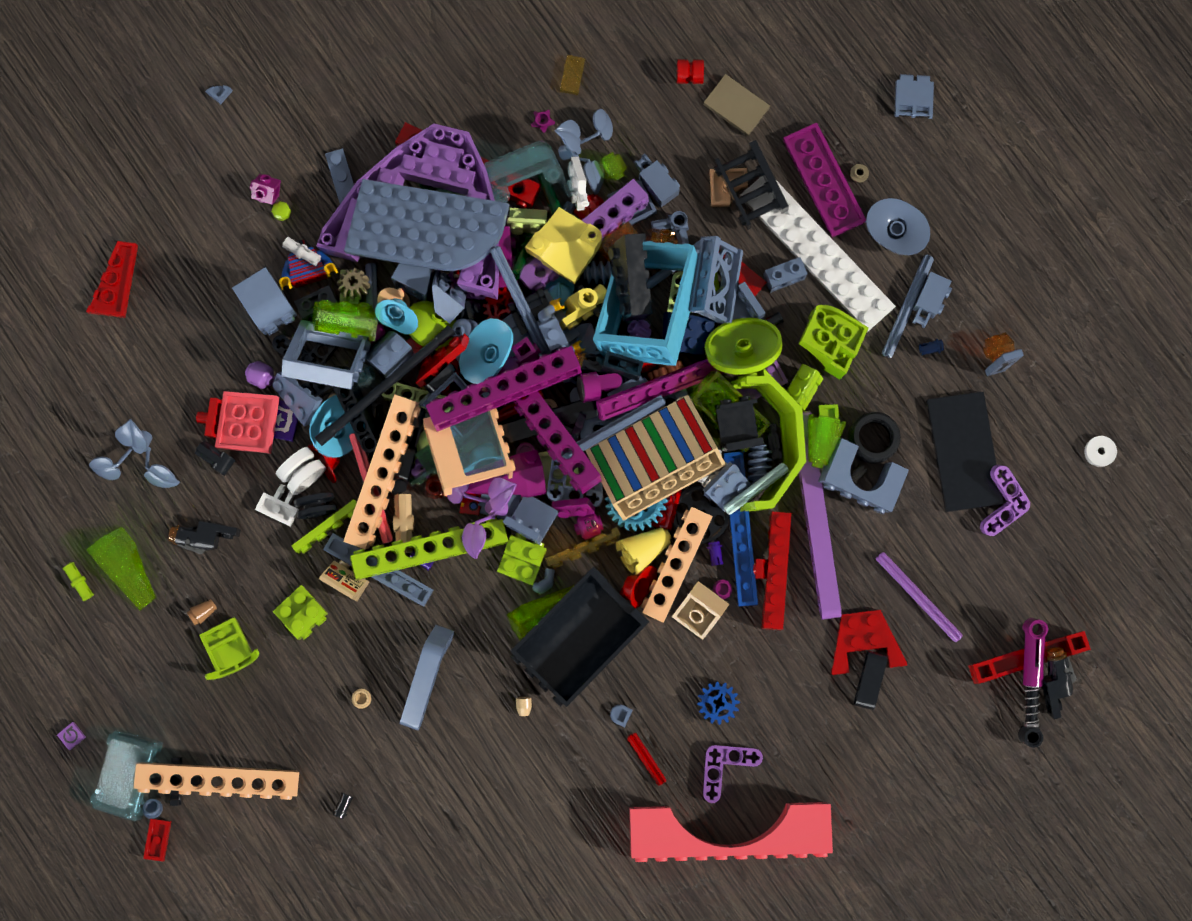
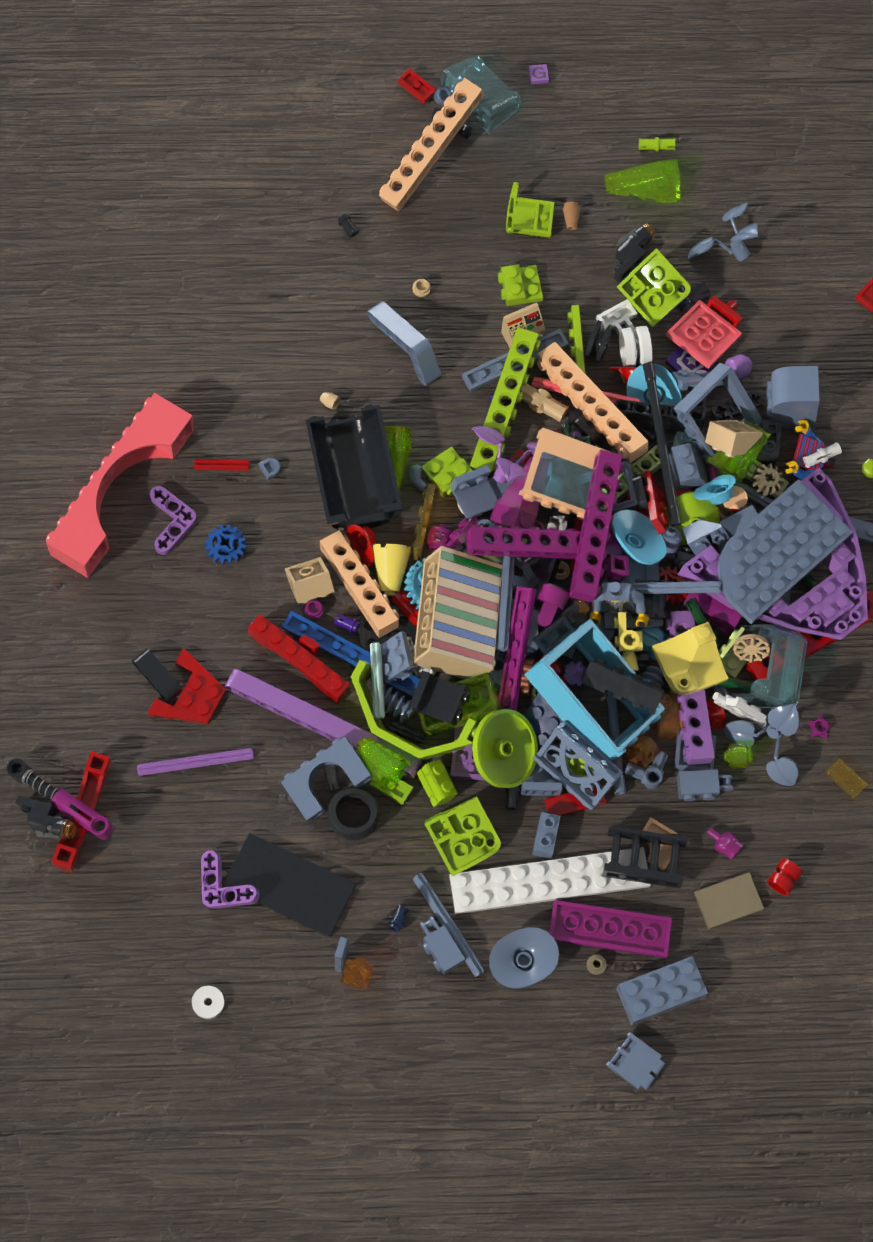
camera: 120 degrees right, 10 degrees down
none -> sand blue brick [616,956,708,1026]
none -> lime slope [617,248,691,327]
none -> tan slope [705,420,763,457]
none -> magenta piece [707,827,744,860]
none -> tan wheel [733,634,770,663]

